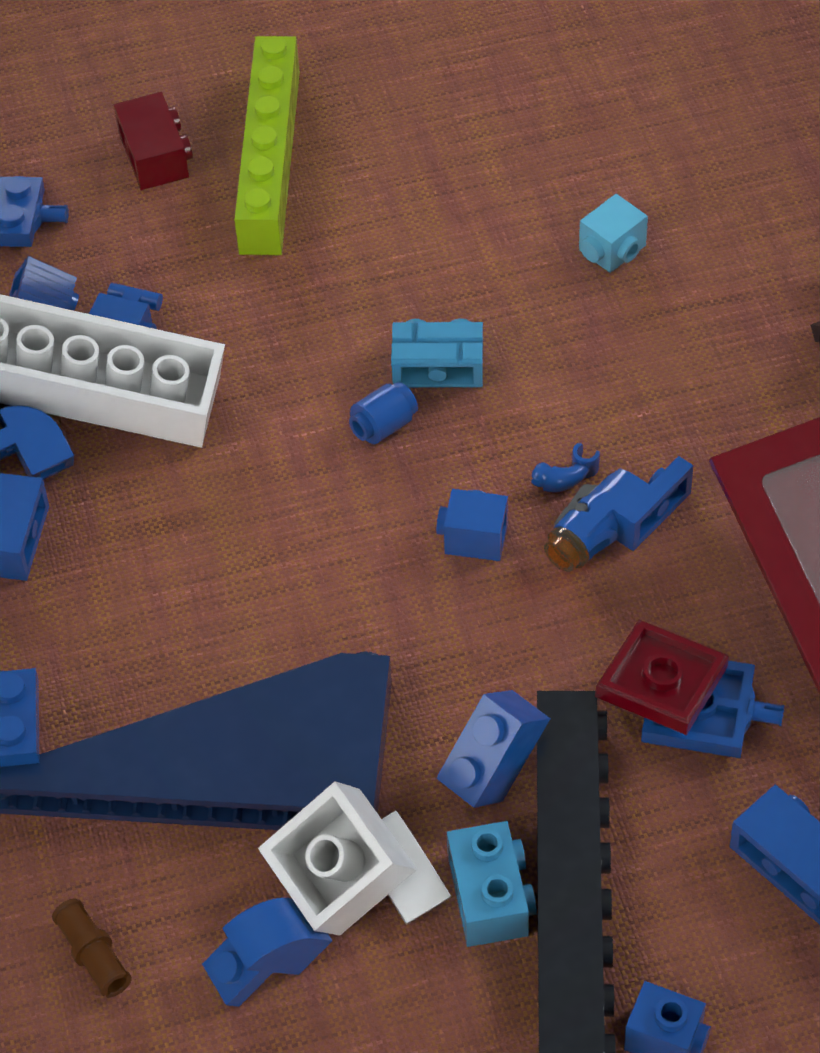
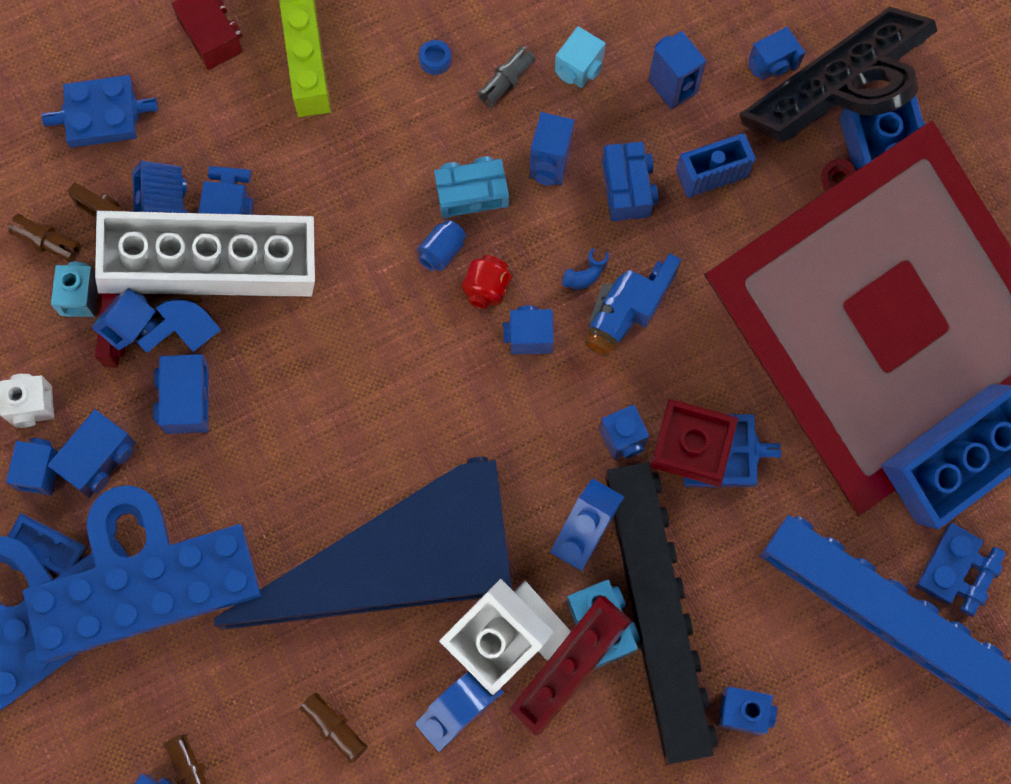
camera: 15 degrees left, 20 degrees up
none -> blue tile [418,40,452,75]
none -> red head [461,255,512,309]
none -> dark grey pin [477,46,536,108]
none -> dark red plate [510,596,632,735]
none -> blue brick [529,112,574,186]
none -> blue brick [599,404,650,460]
none -> blue brick [602,142,658,221]
none -> blue brick [648,31,706,110]
none -> blue brick [676,133,756,198]

